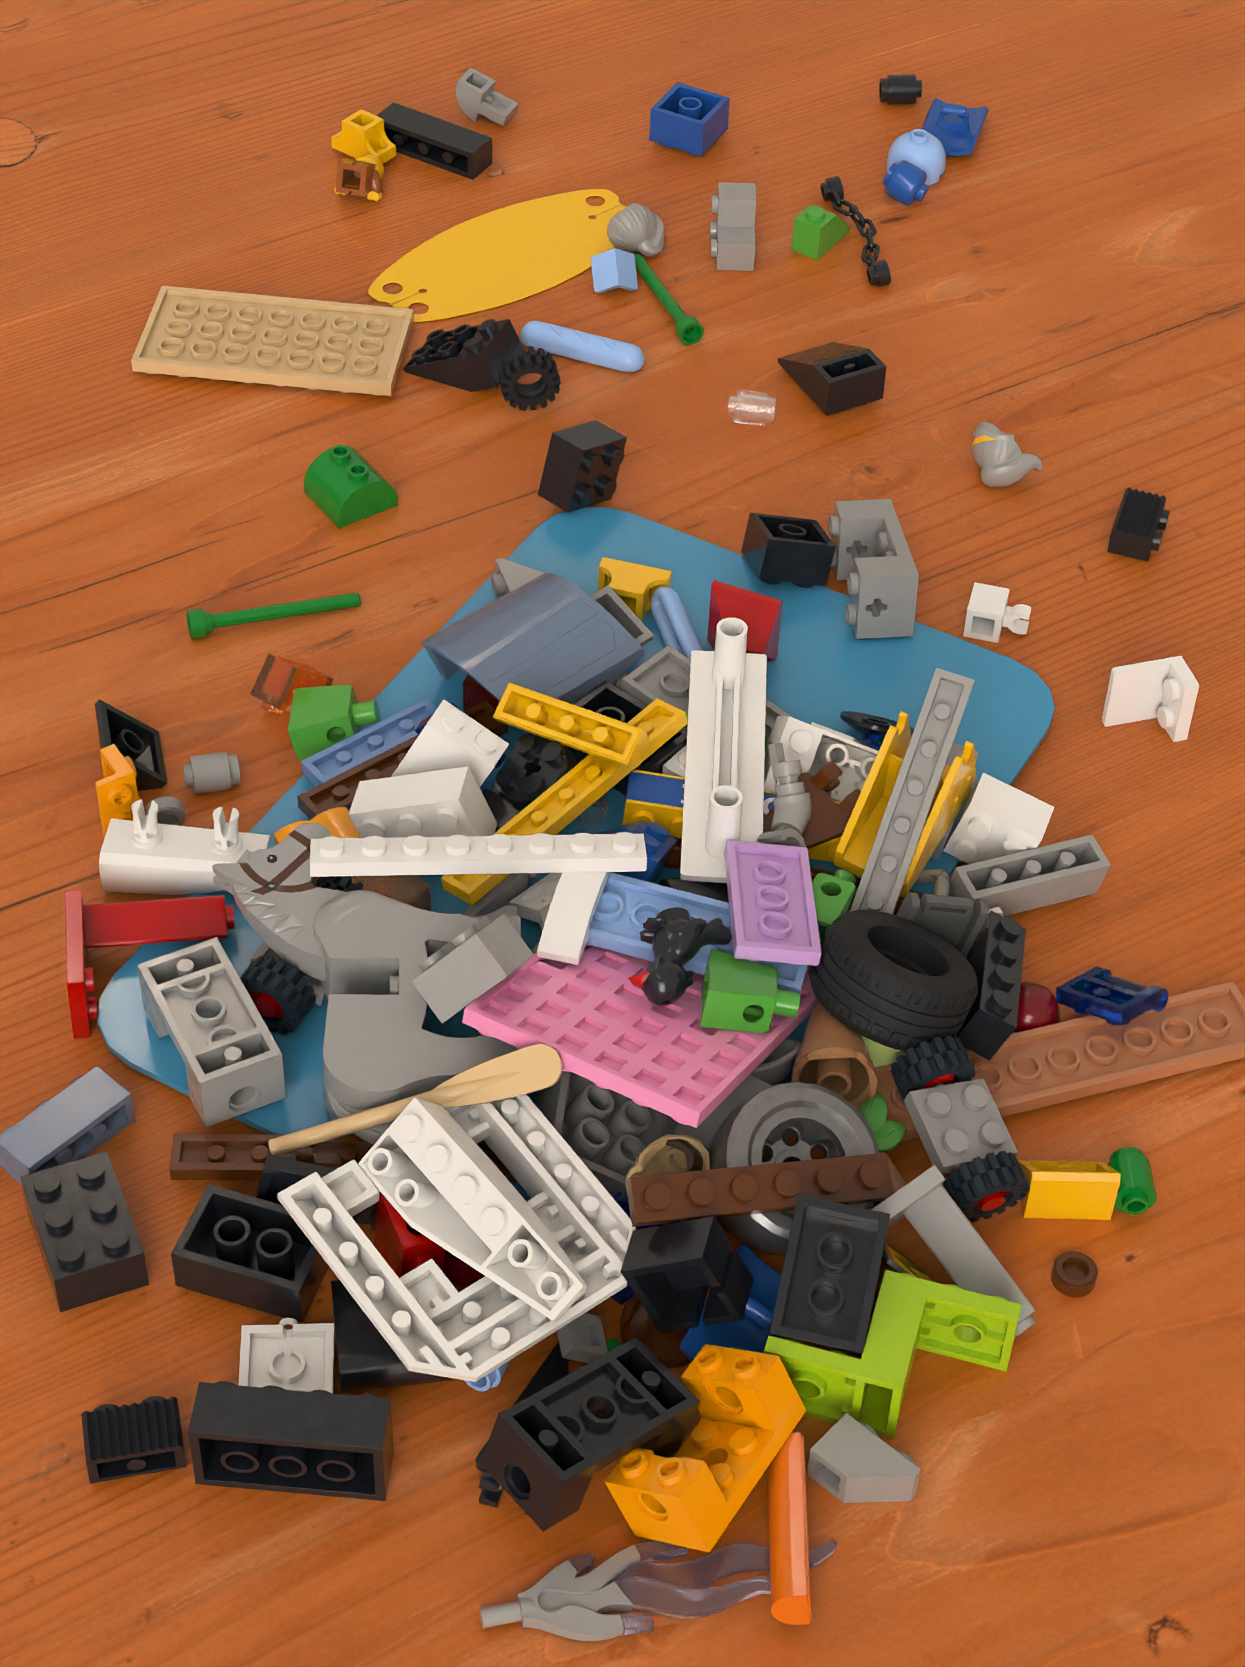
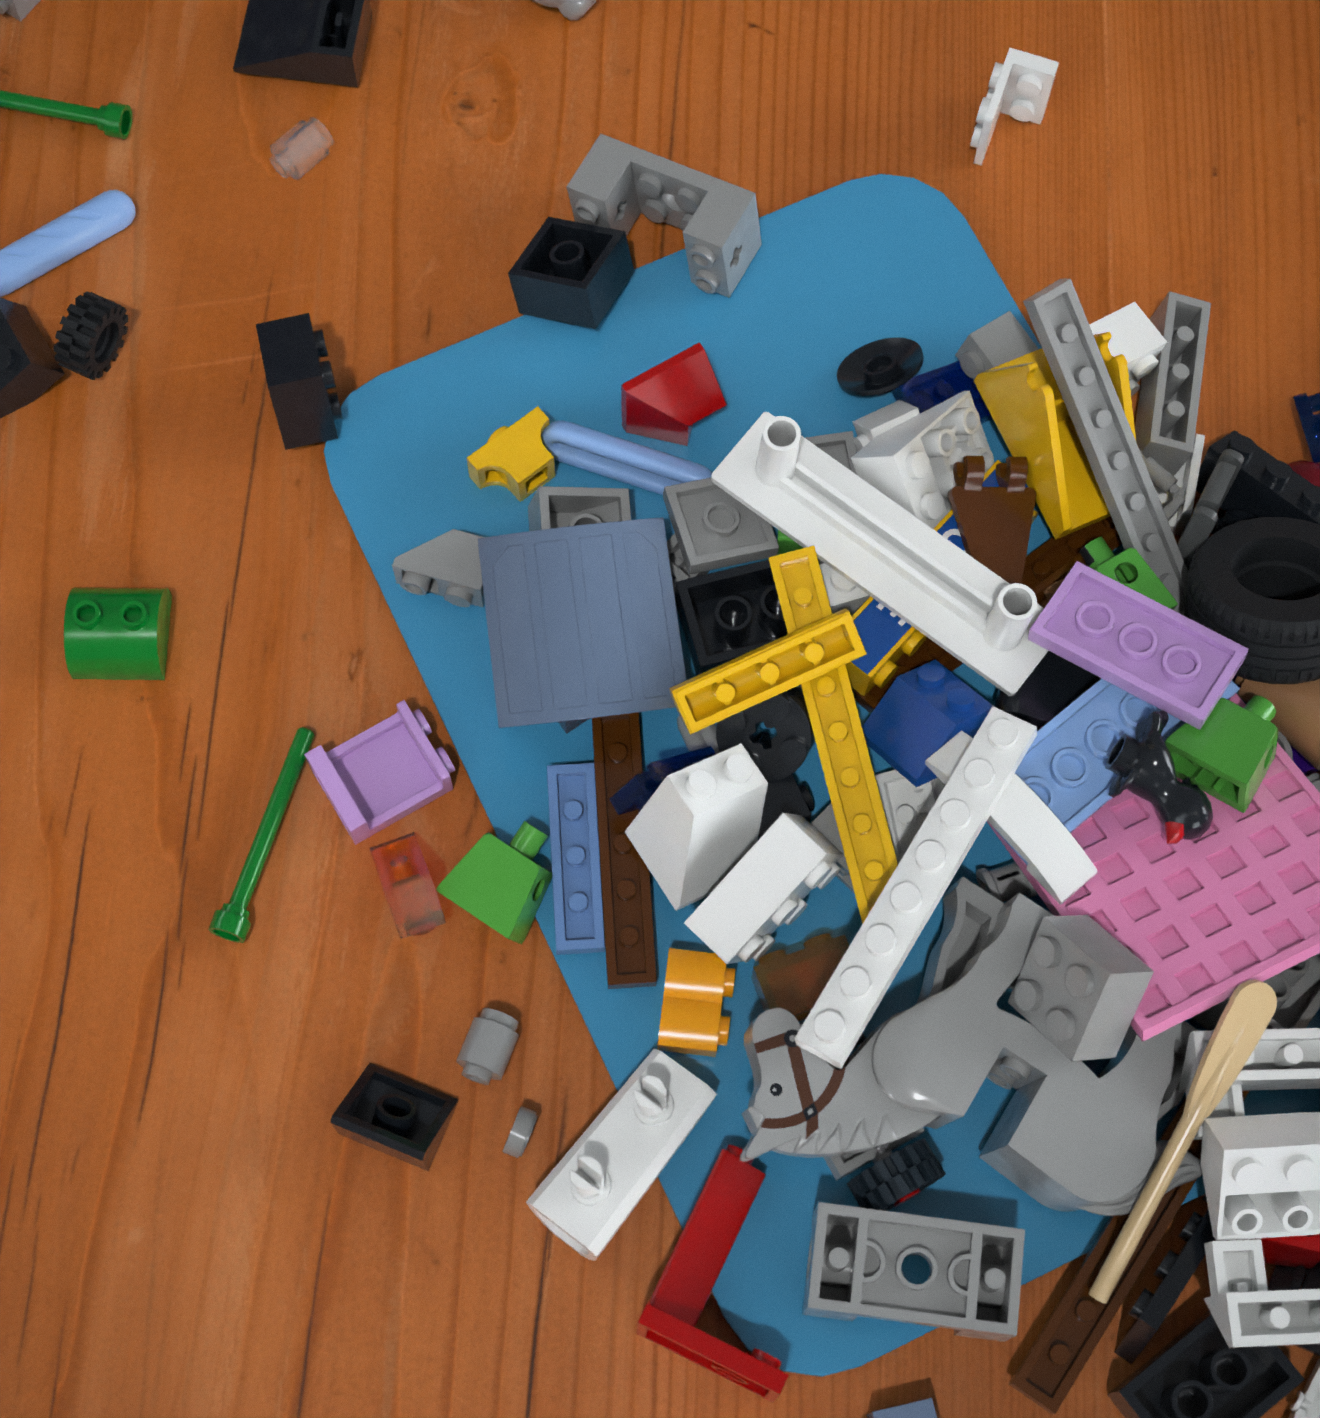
camera: 55 degrees left, 25 degrees up
light orange bracket [95,744,140,837] -> none
light grey piece [757,743,812,847] -> none
white brick [963,582,1032,643] -> none
none -> lavender panel [304,700,455,845]

